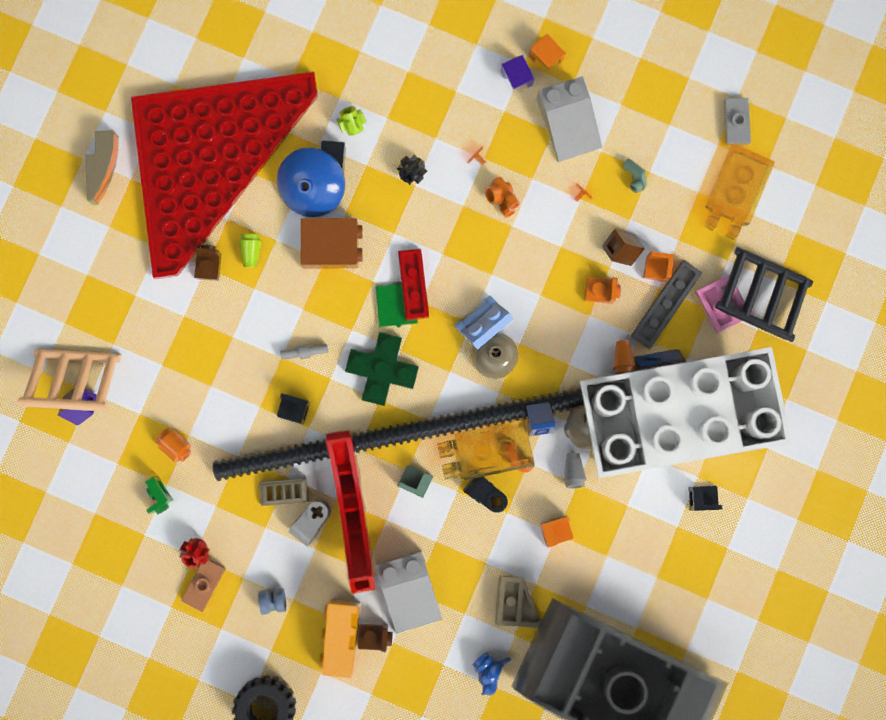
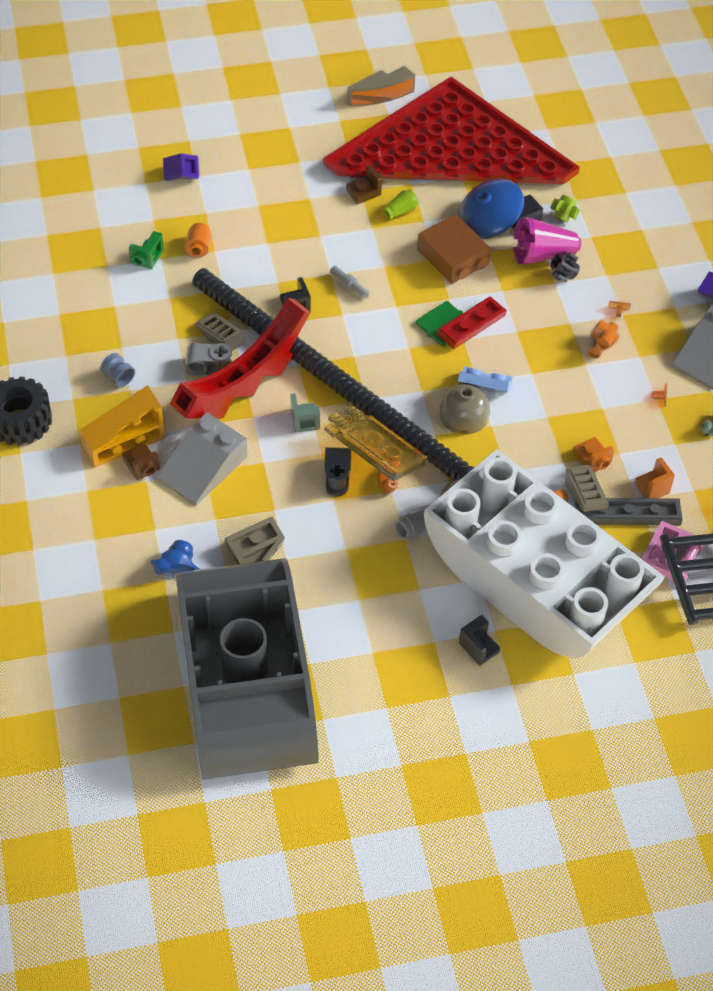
camera: 55 degrees right, 30 degrees down
light nougat bar [17,349,121,411] -> none
red gear [179,538,210,568] -> none
nougat plate [181,559,226,612] -> none
dark green plate [345,332,419,406] -> none
blue slope [526,402,556,437] -> none
orange panel [540,516,573,548] -> none
reddish brown panel [602,229,645,266] -> none
none -> dark pink cone [513,217,581,265]
none -> dark tan slope [564,465,609,512]

